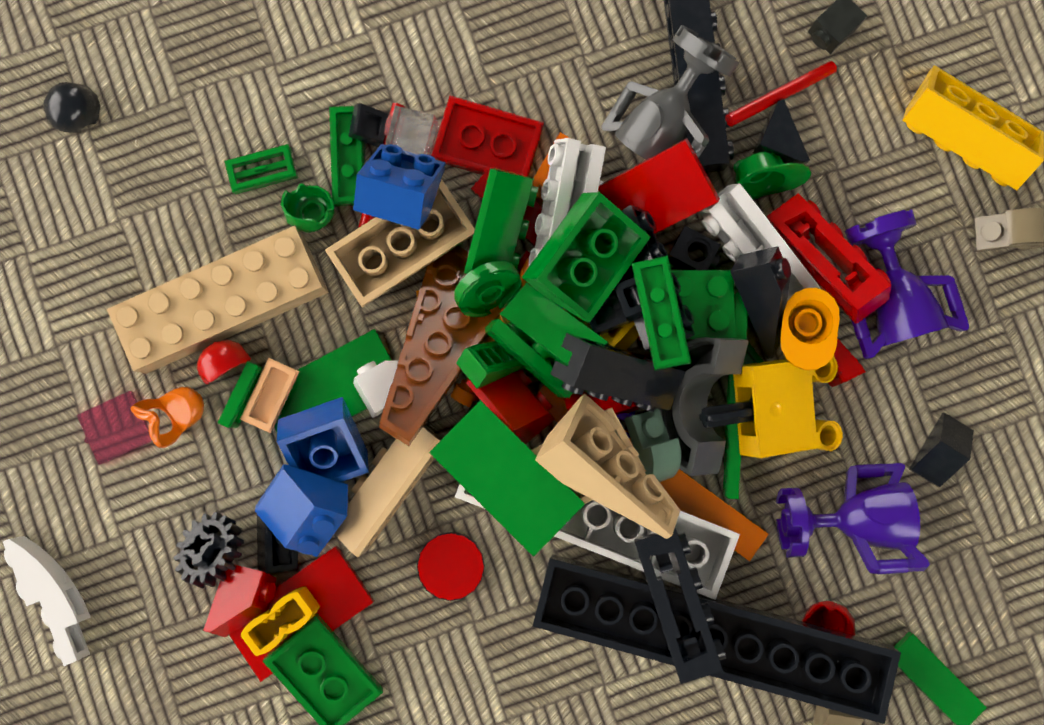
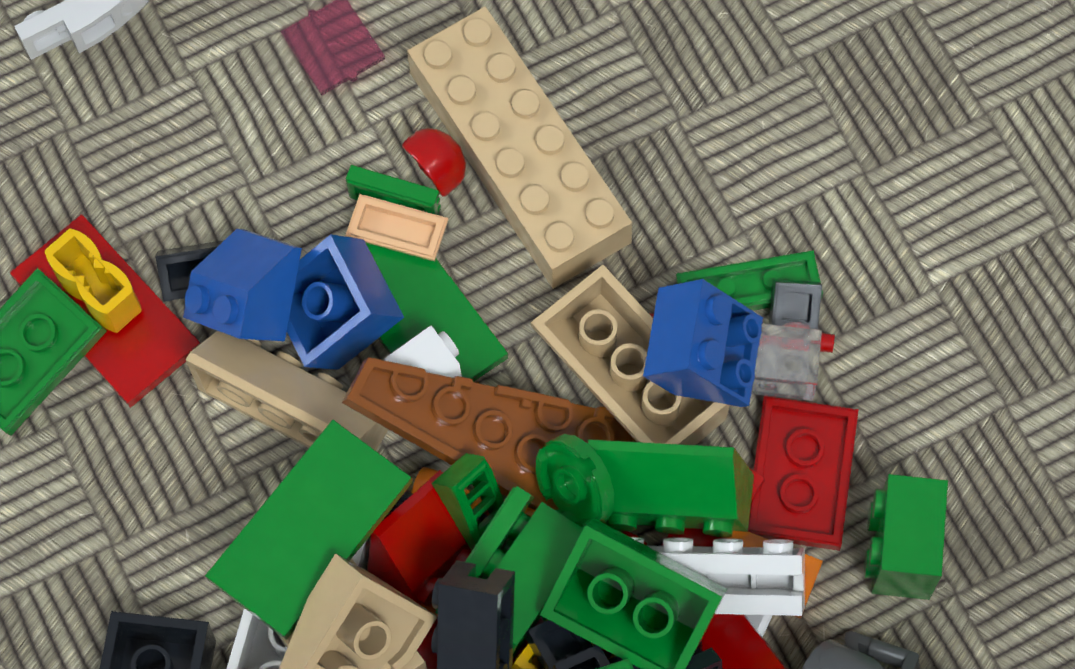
camera: 85 degrees right, 15 degrees down
orange piece [130,387,204,448] -> none
black gear [174,512,244,589] -> none
slope [203,564,277,637] -> none
green tile [224,144,298,195] -> none
green hair [280,183,335,233] -> none
red tile [417,532,485,601] -> none
none -> green brick [864,474,948,600]

